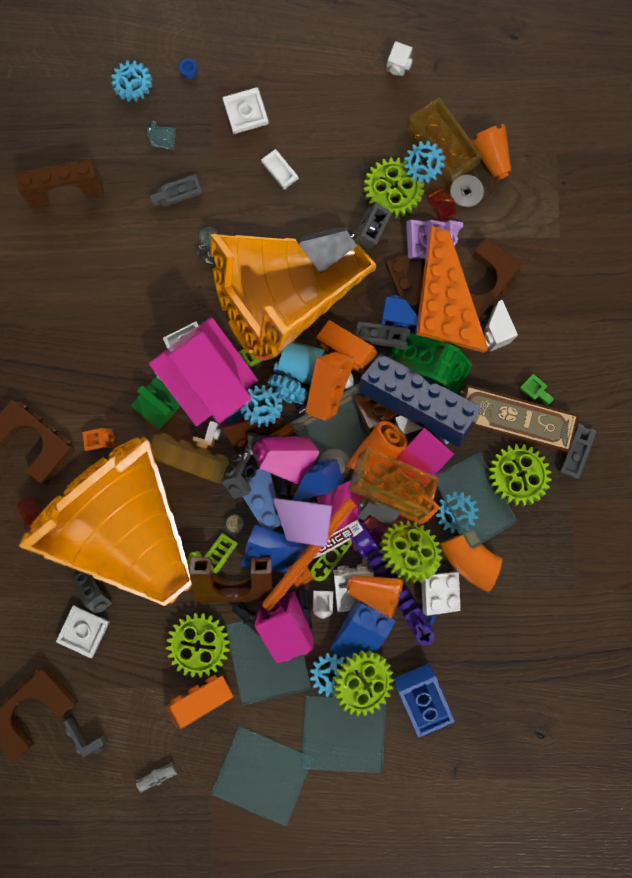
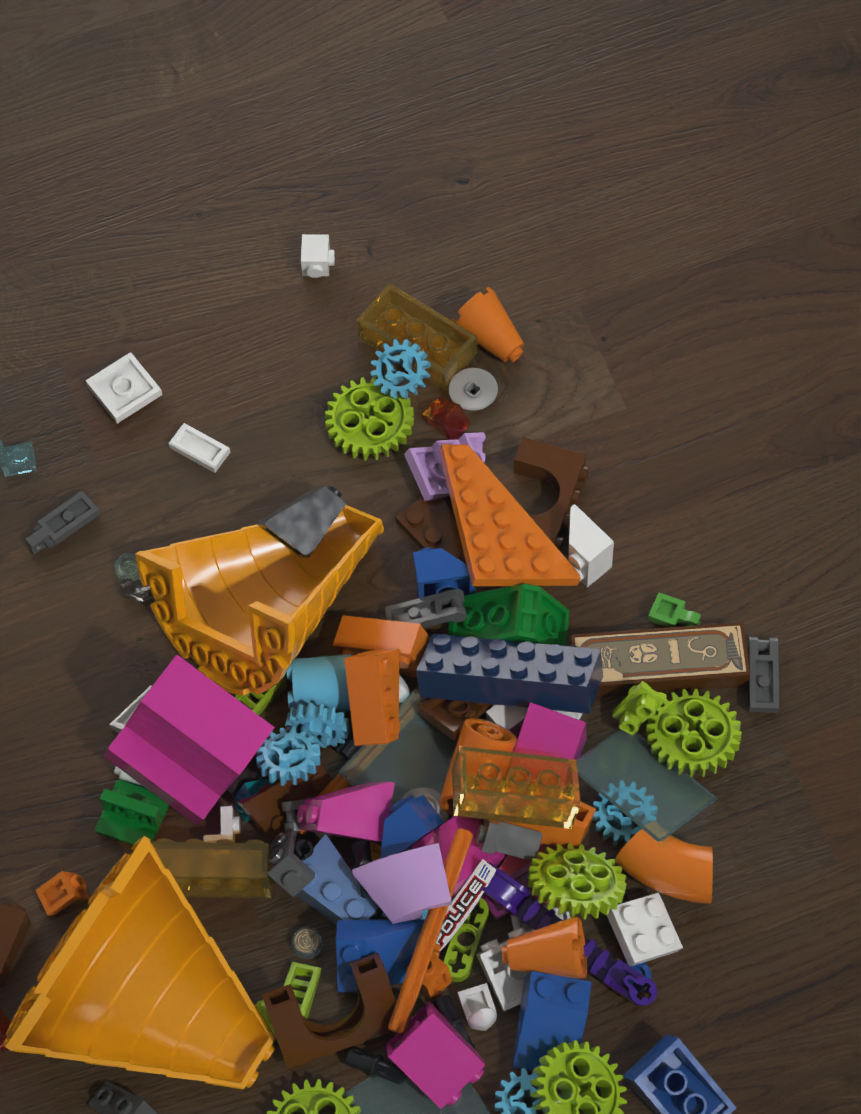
camera: 15 degrees left, 20 degrees down
blue tile [179,58,198,79] -> none
dark grey brick [354,203,392,250] -> none
none -> lime hips [612,681,666,735]

